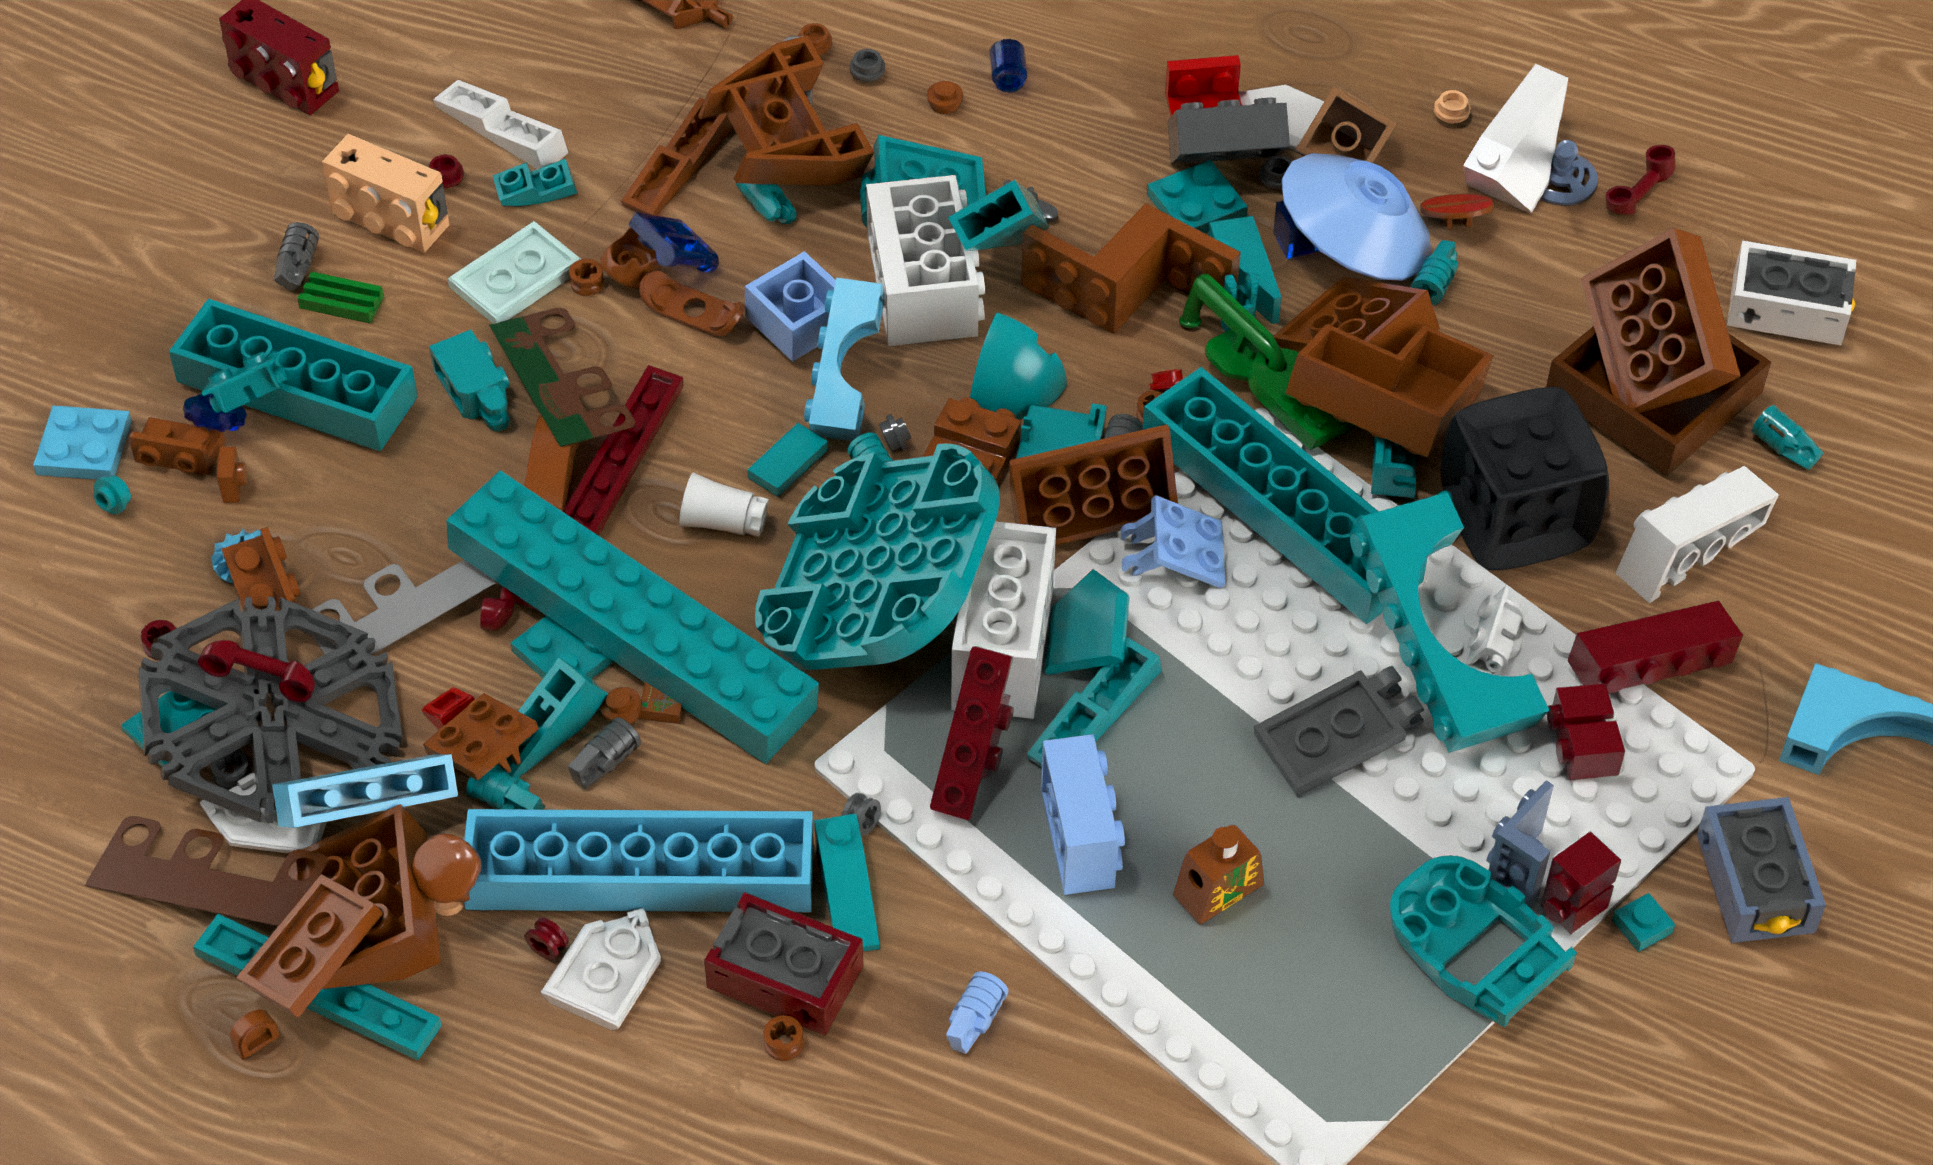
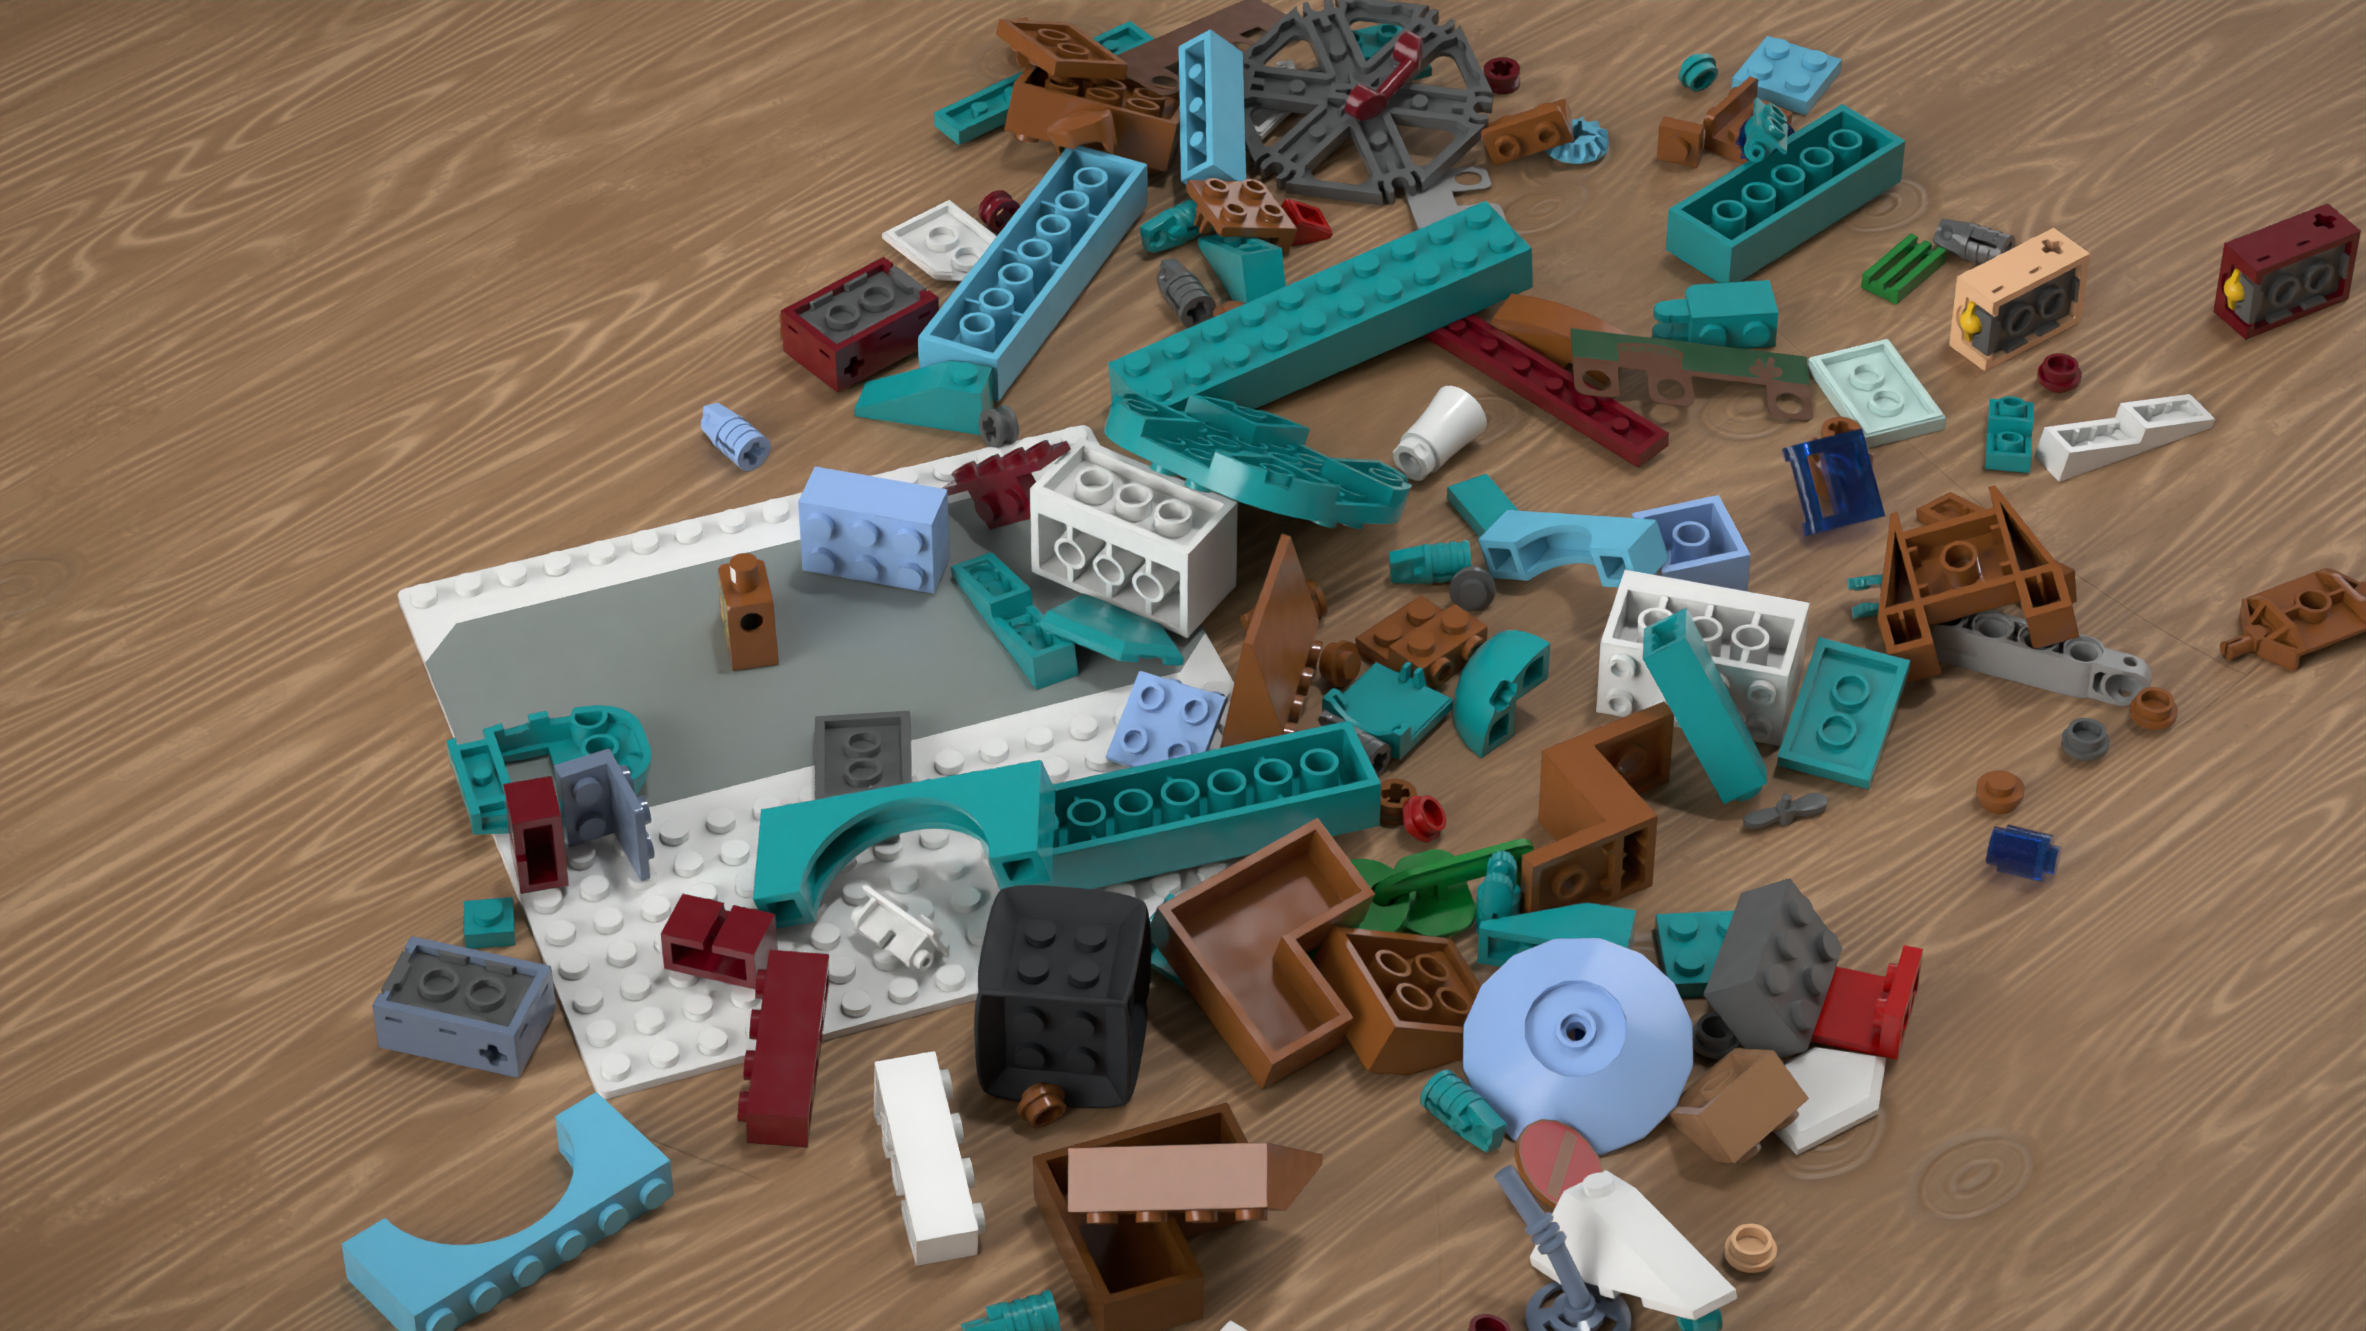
camera: 115 degrees right, 10 degrees down
dark orange piece [639,271,746,336] -> none

